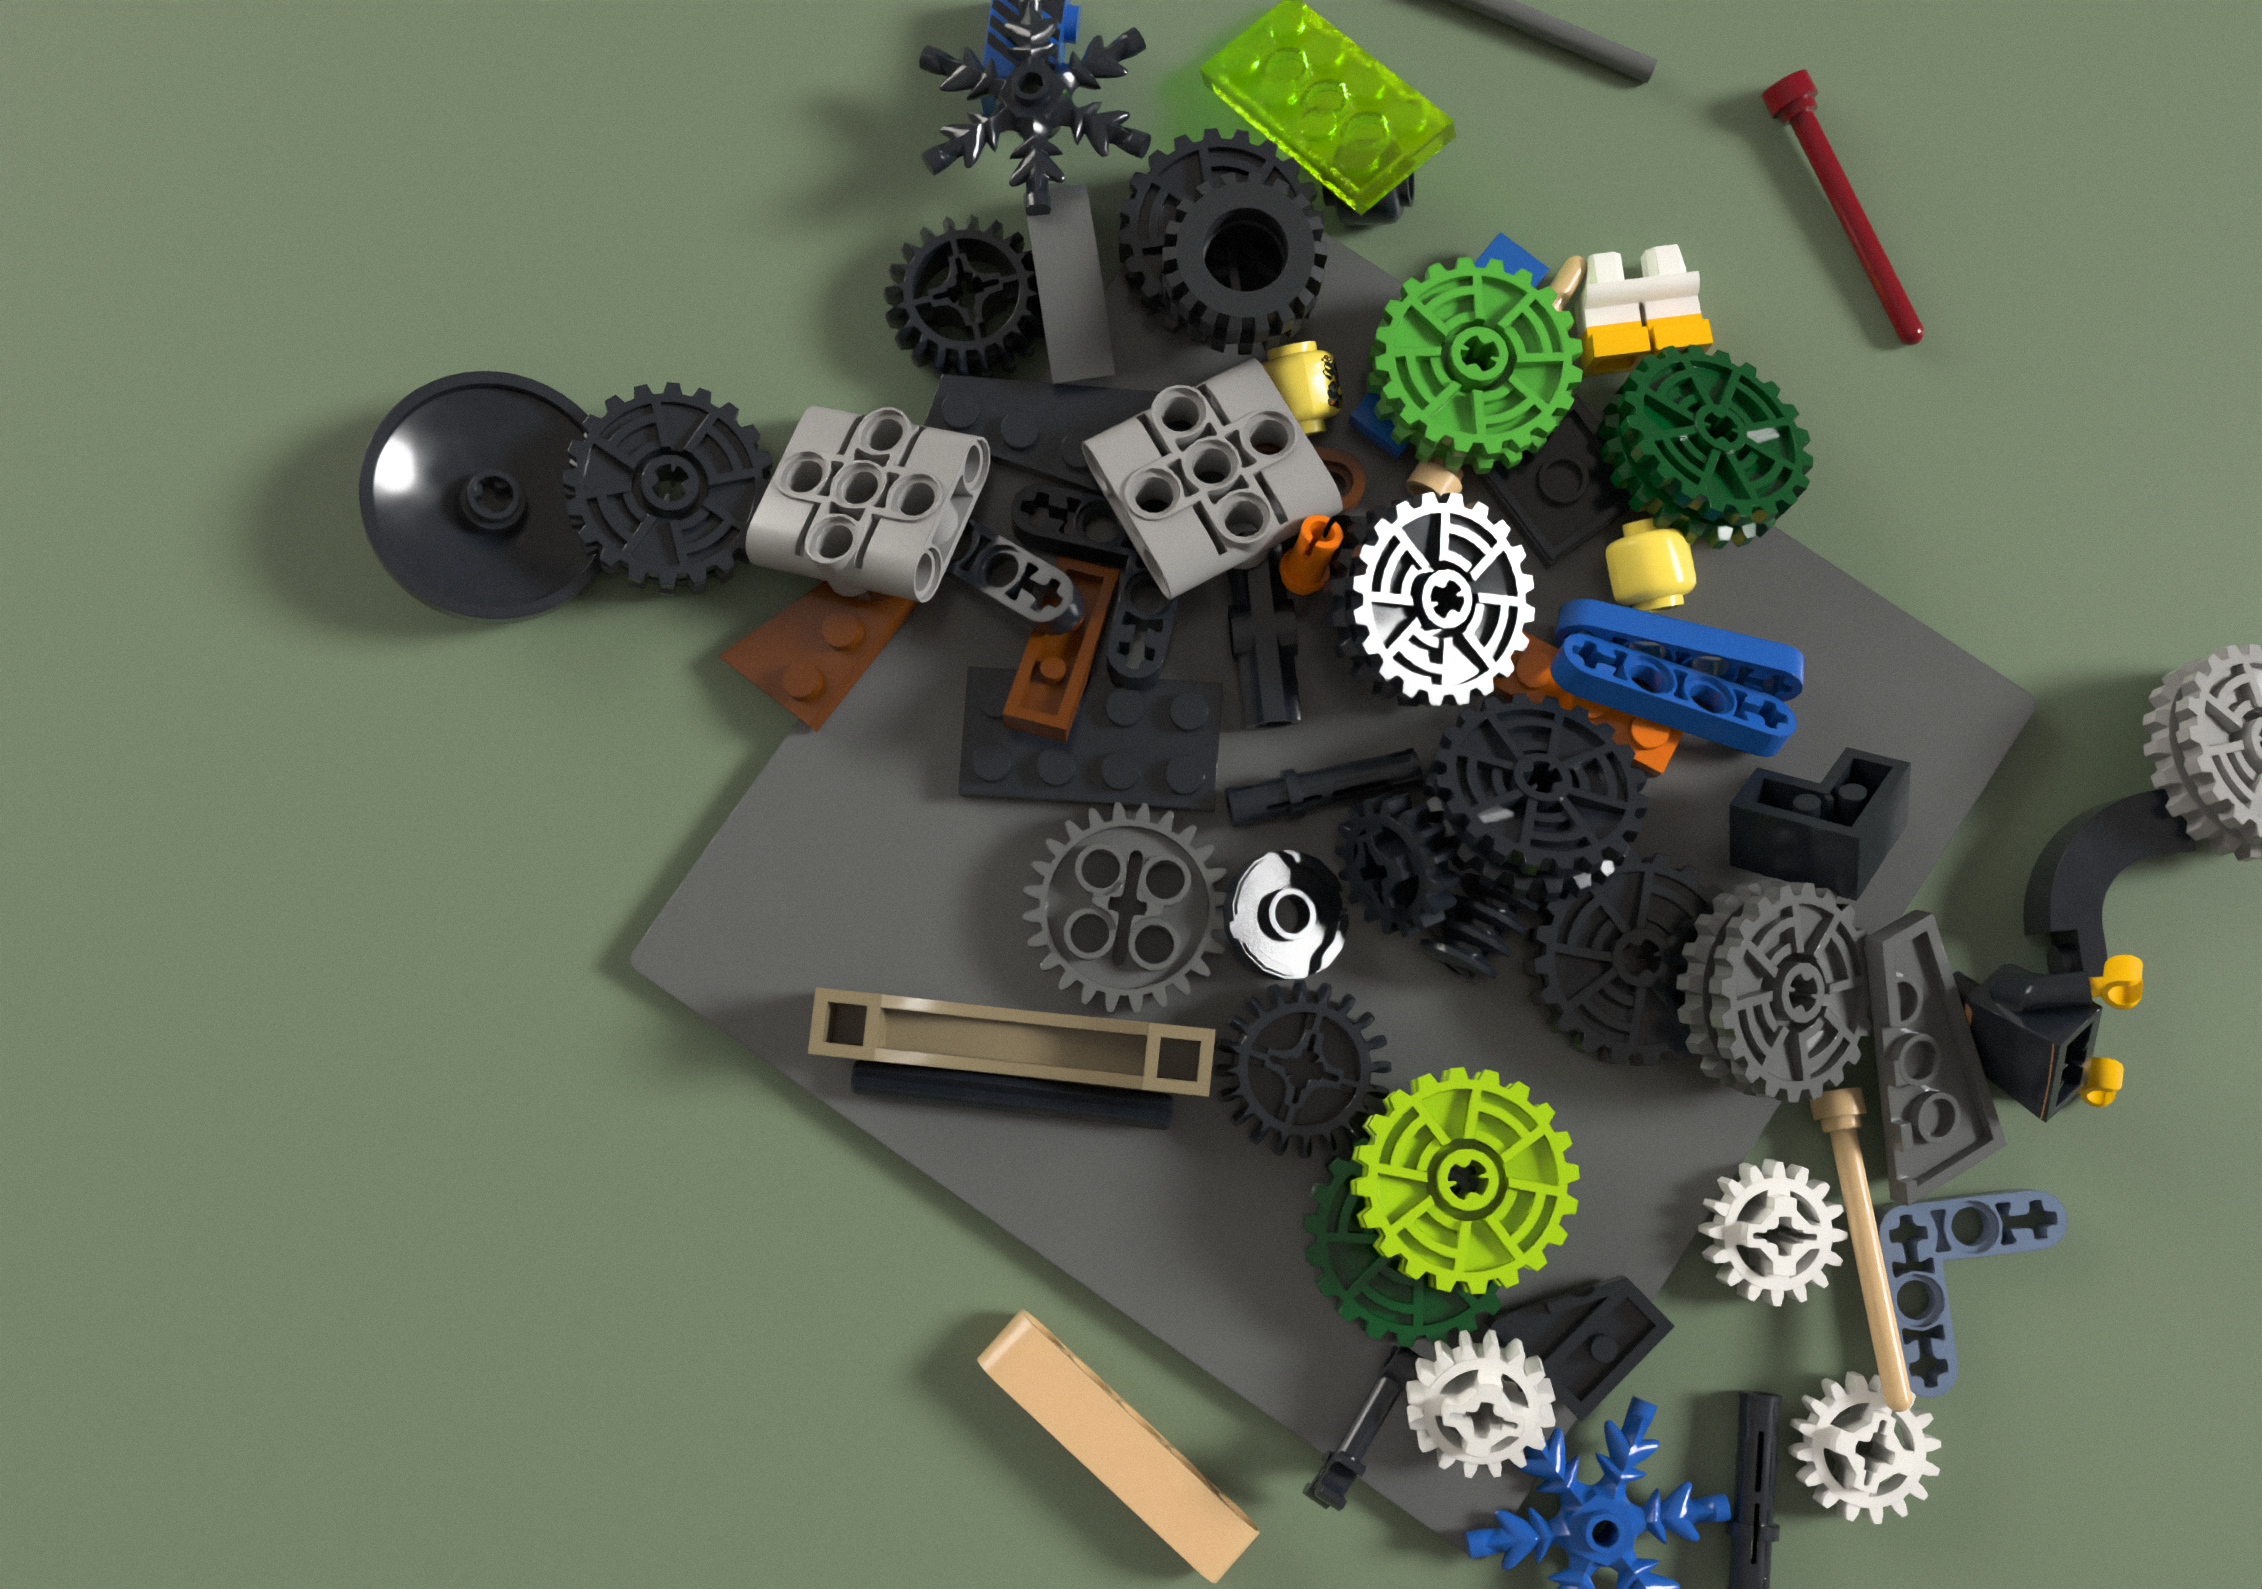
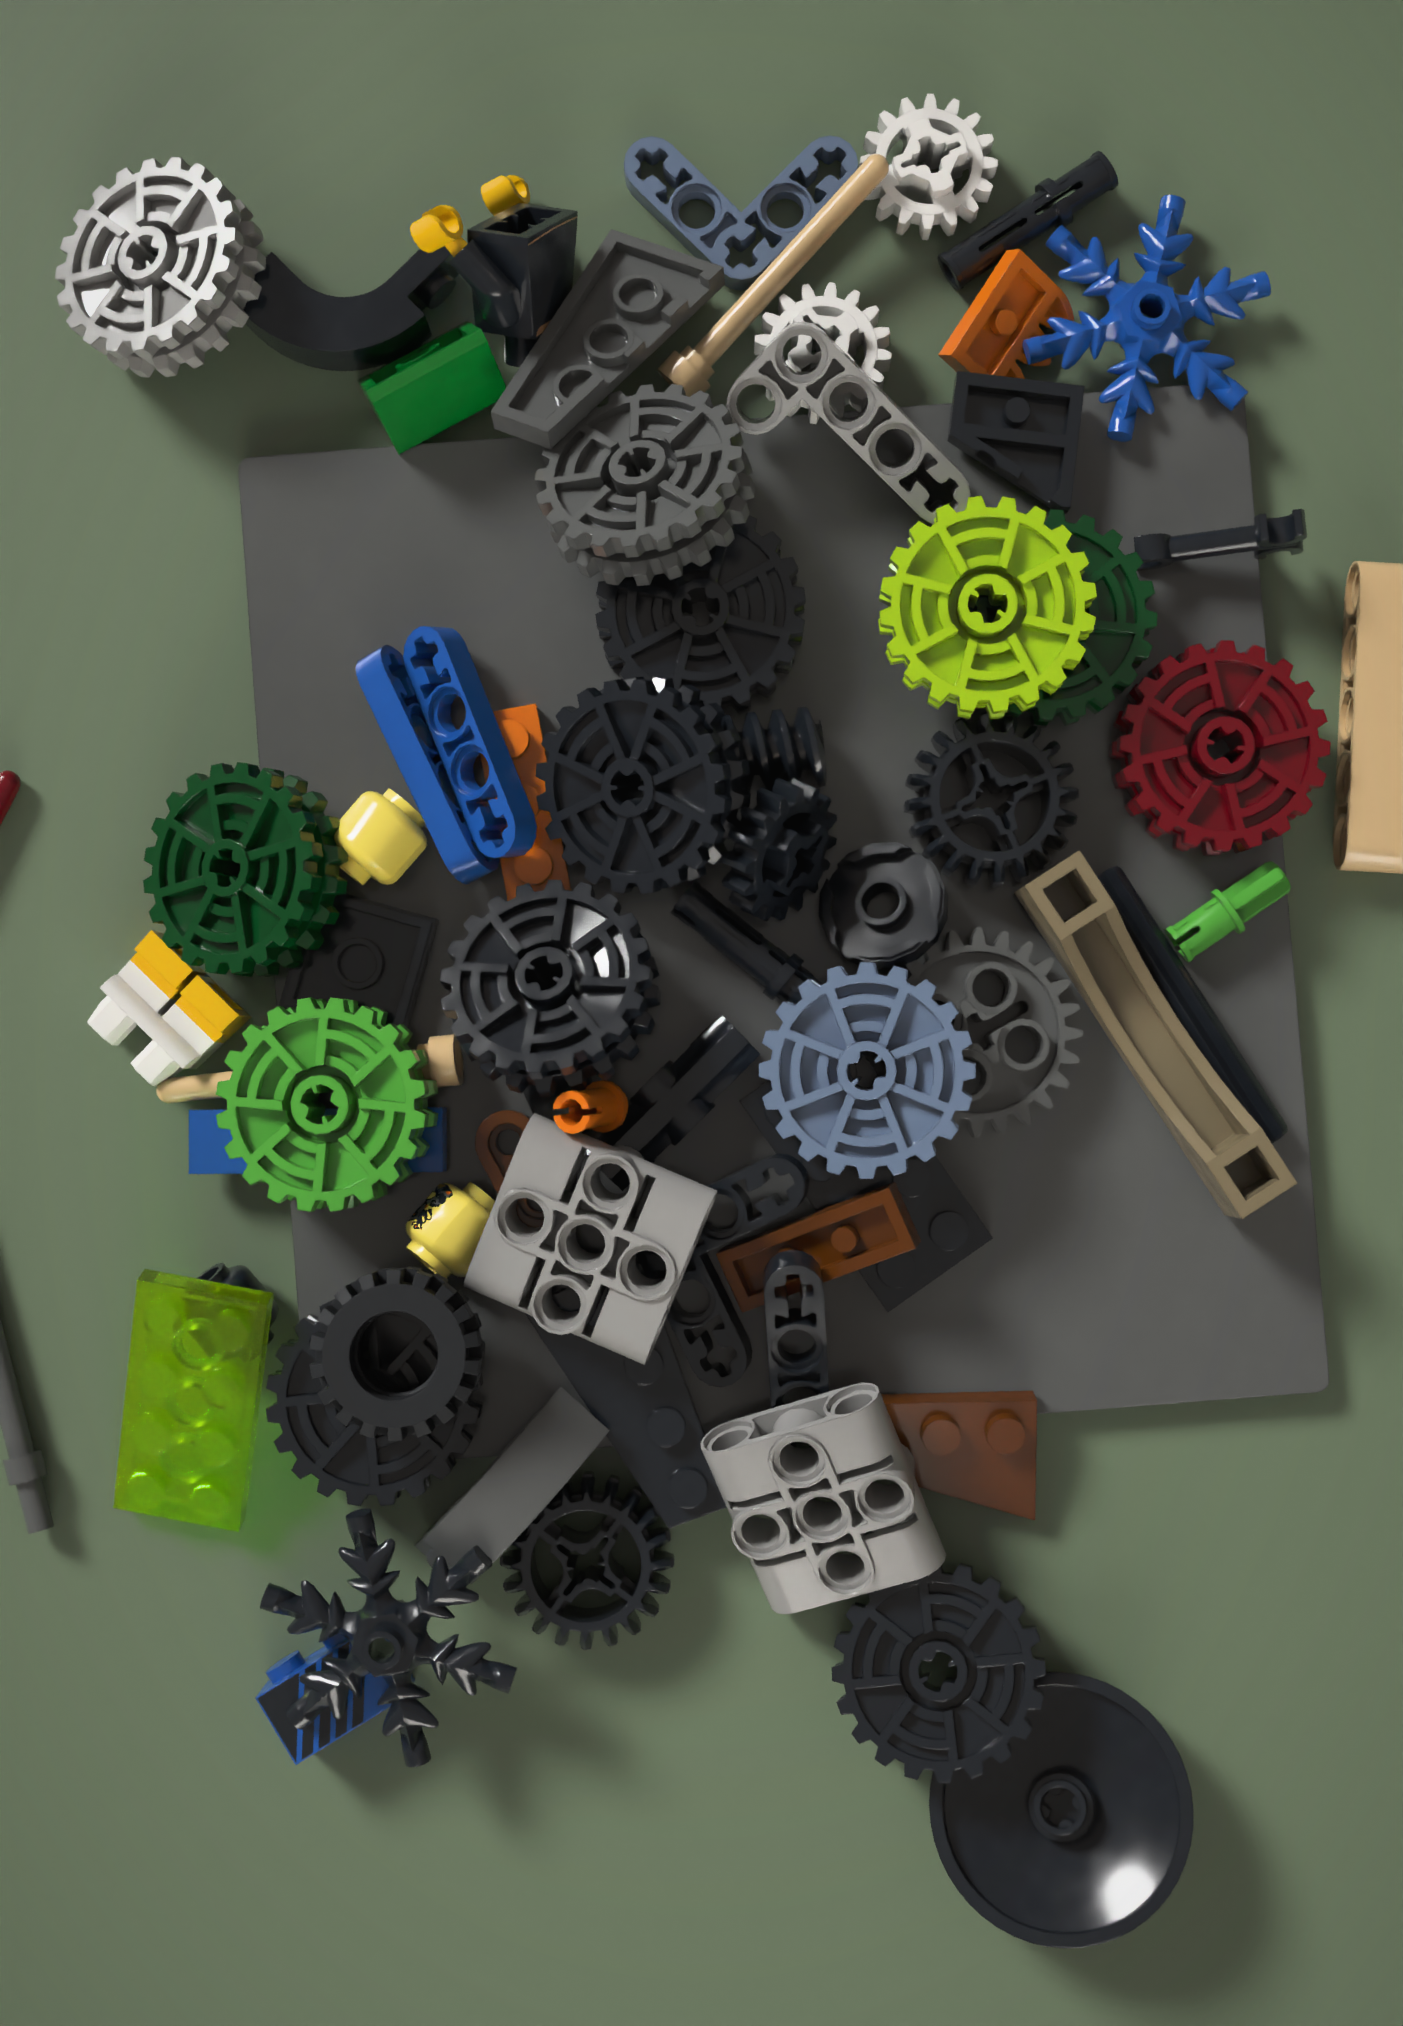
camera: 130 degrees left, 5 degrees up
white gear [1406,1330,1556,1478] -> none
black brick [1729,747,1911,901] -> none
none -> green slope [357,321,506,455]
none -> light grey beam [726,321,971,524]
none -> sand blue piece [759,962,976,1179]
none -> orange plate [938,249,1074,379]
none -> dark red piece [1109,640,1331,856]
none -> bright green axle [1165,861,1291,963]

